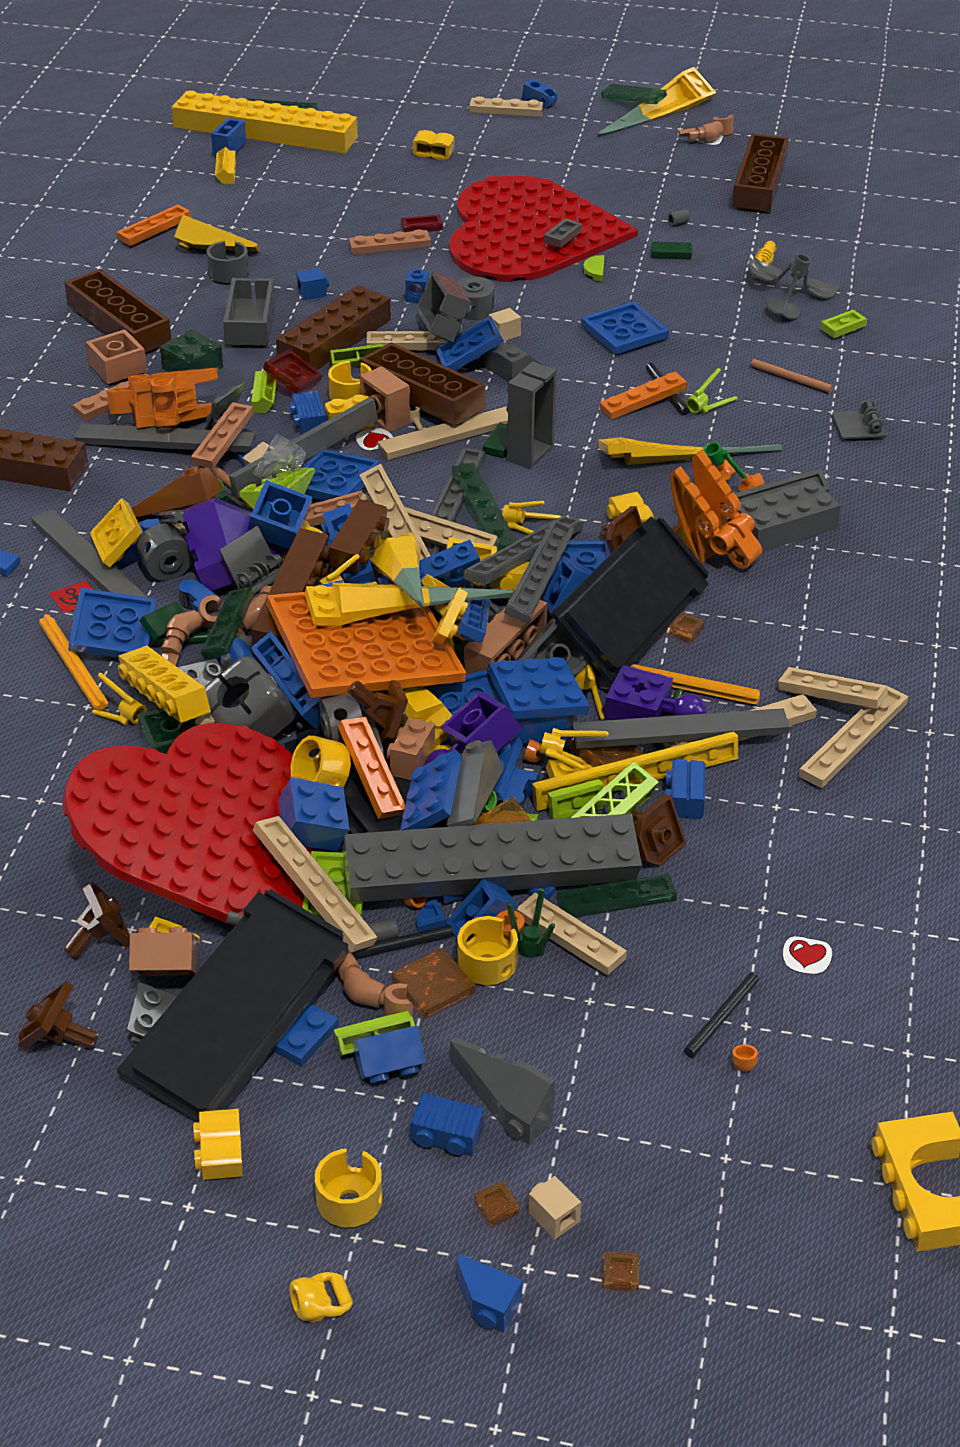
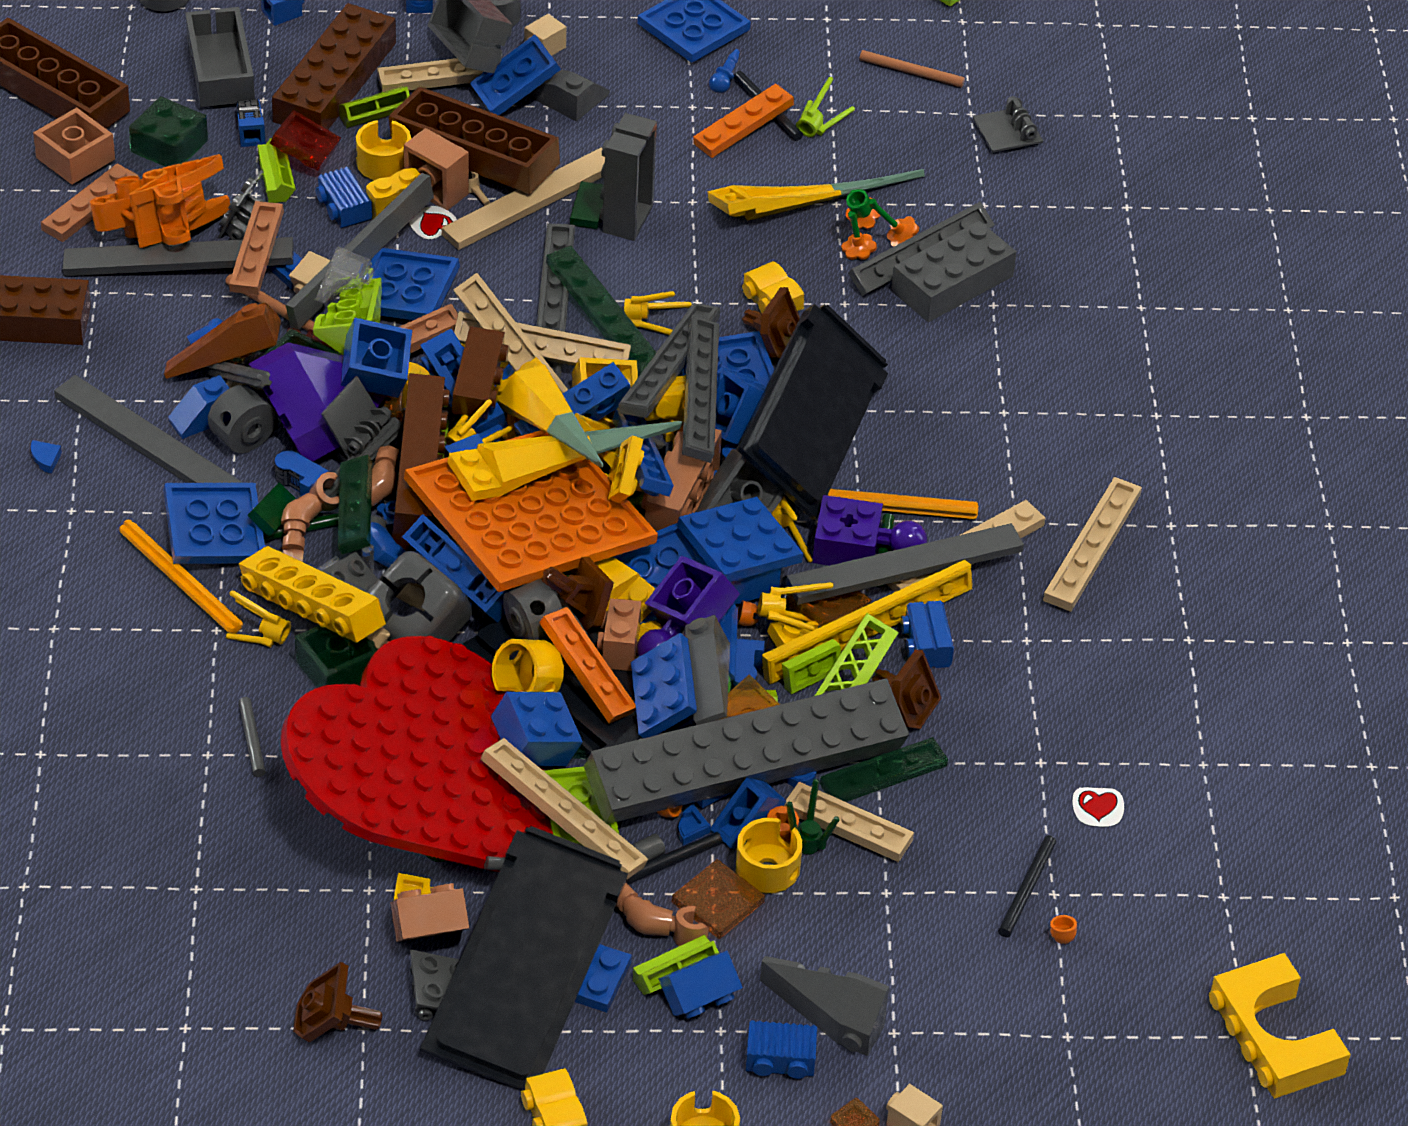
camera: 15 degrees left, 5 degrees up
red sticker [49,580,93,613] -> none
reddish brown piece [64,882,130,958] -> none
yellow plate [90,498,143,567] -> none
clear orange plate [669,612,705,642] -> none
orange piece [670,449,762,569] -> none
tan plate [778,667,888,709] -> none
none -> blue leg [237,99,266,147]
none -> blue bar [709,49,740,93]

